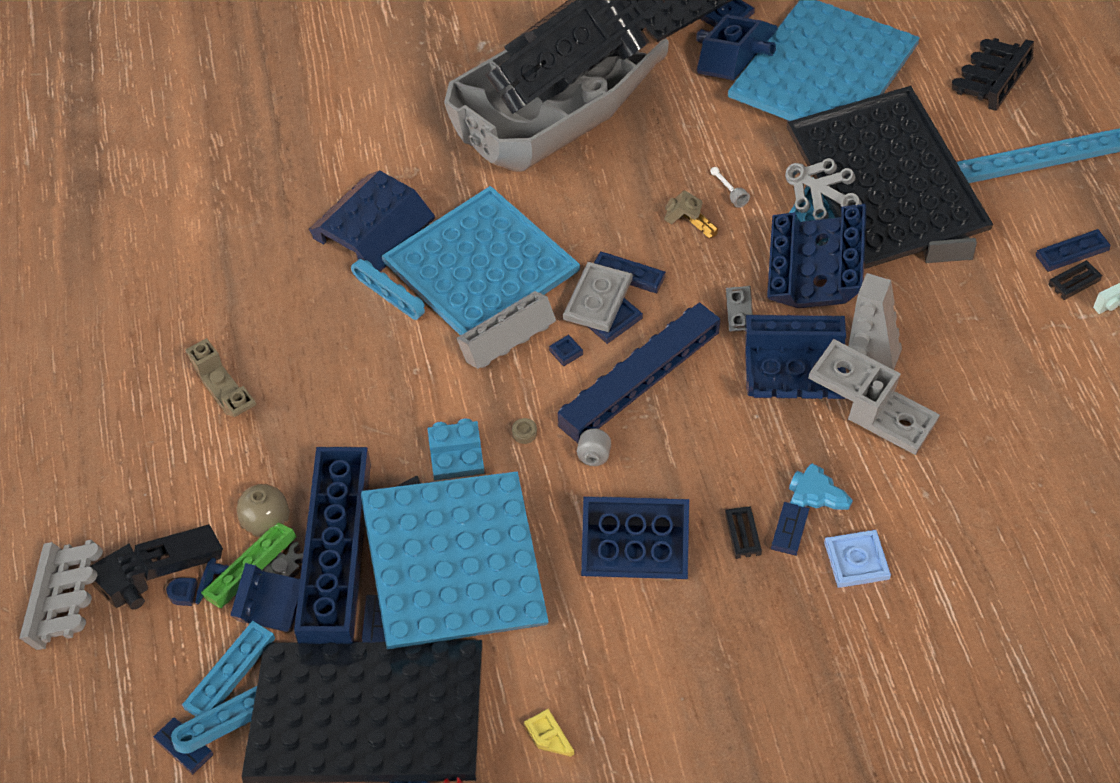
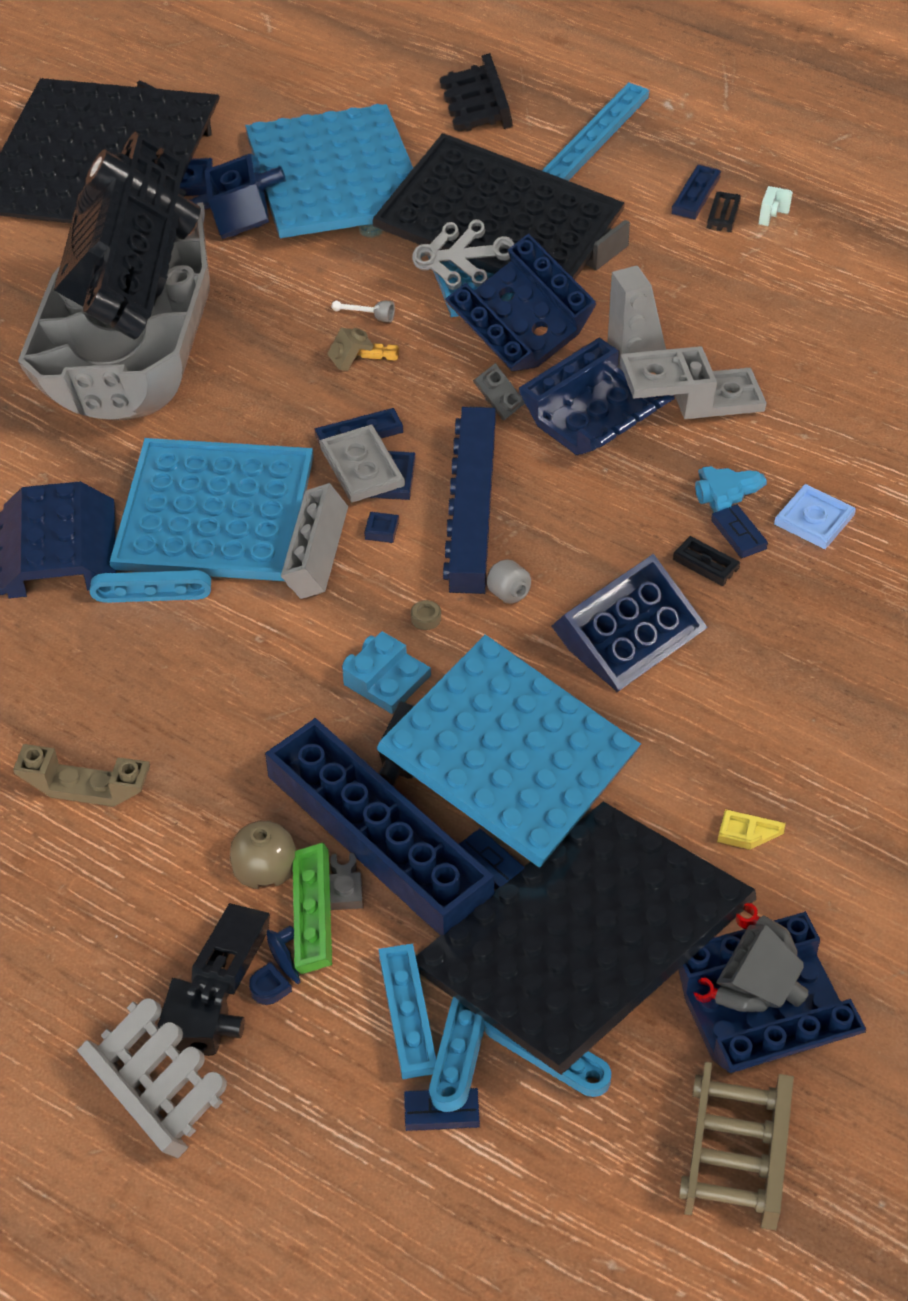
camera: 45 degrees left, 5 degrees down
dark blue bracket [230,563,300,632] -> none

